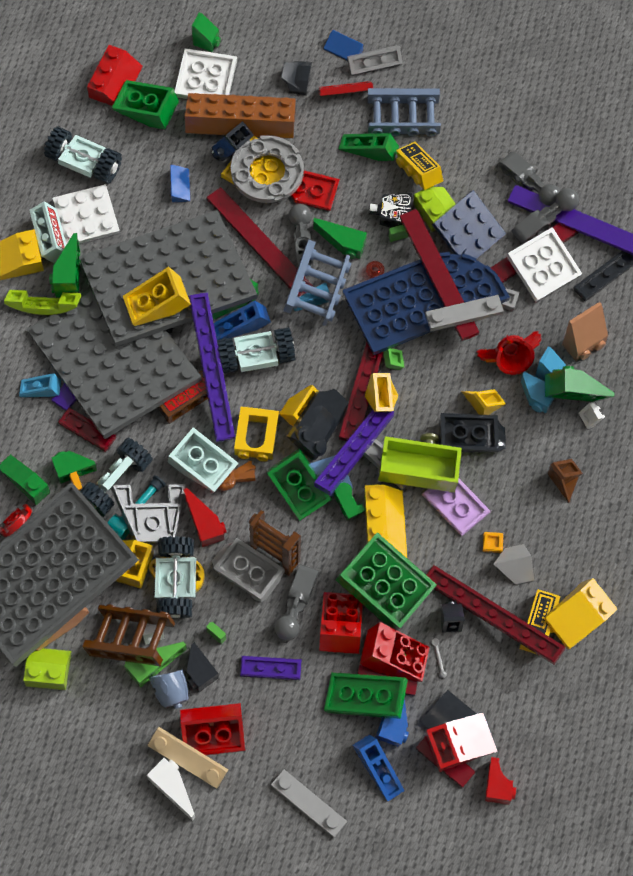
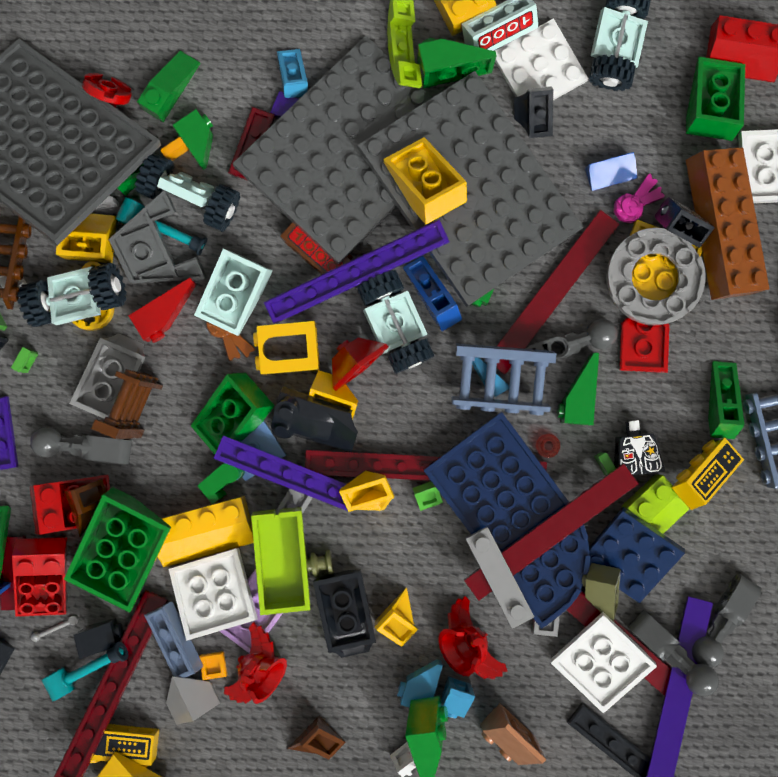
camera: 80 degrees right, 20 degrees up
none -> teal piece [41,642,128,702]
none -> reddish brown slope [64,479,106,537]
none -> sand blue slope [144,602,203,678]
none -> white plate [169,548,258,641]
none -> red helmet [224,622,287,704]
none -> red slope [332,337,389,391]
none -> black slope [514,86,554,138]
none -> olive slope [582,563,621,621]
none -> dark pink piece [614,174,665,223]

